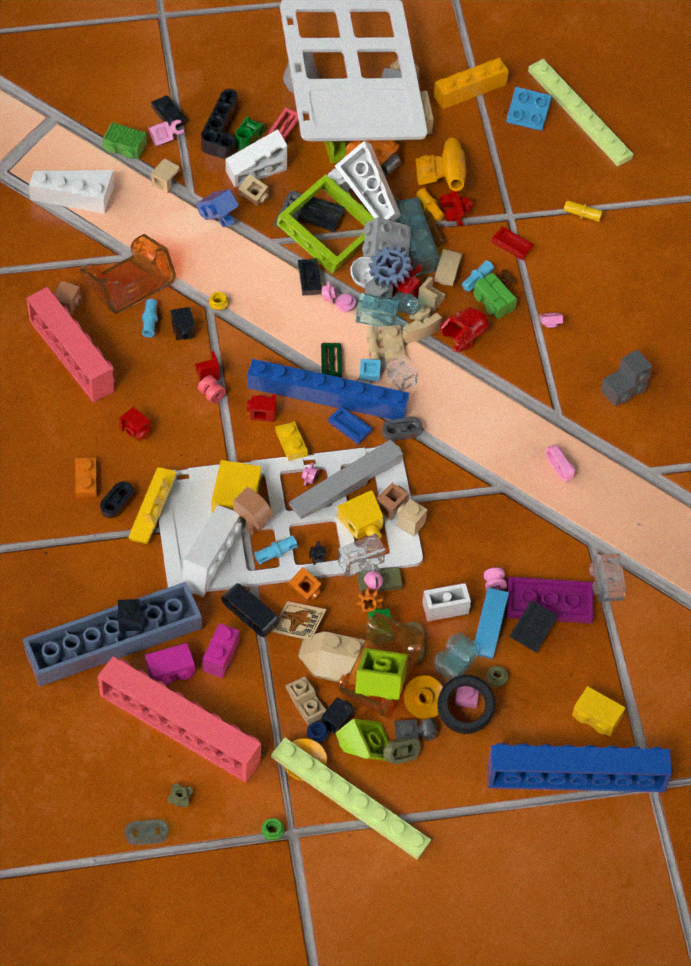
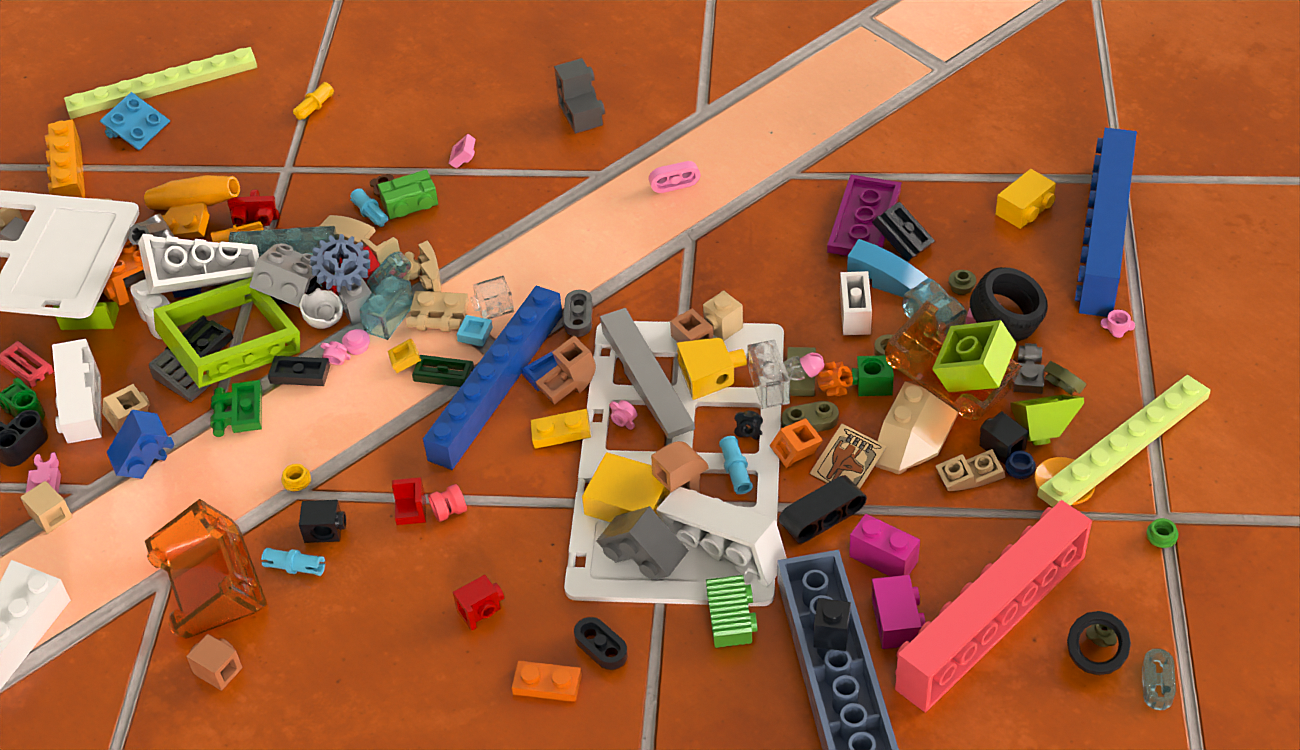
camera: 70 degrees left, 10 degrees down
coral brick [27,287,115,403] -> none
yellow bracket [128,467,177,544] -> none
red brick [247,394,277,422] -> none
red helmet [440,307,490,353] -> none
bright pink wheel [484,568,507,591] -> none
red tile [491,226,534,261] -> none
clear brick [590,553,626,602] -> none
none -> bright pink plate [26,452,61,494]
none -> flat silver piece [128,214,174,245]
none -> green plate [210,380,262,437]
none -> yellow tile [387,338,421,373]
none -> nougat brick [536,336,596,405]
none -> dark grey brick [596,506,689,580]
none -> bright green brick [706,575,758,648]
none -> olive plate [782,401,839,432]
none -> black tyre [1067,611,1131,675]
none -> bright pink plate [1101,310,1135,338]

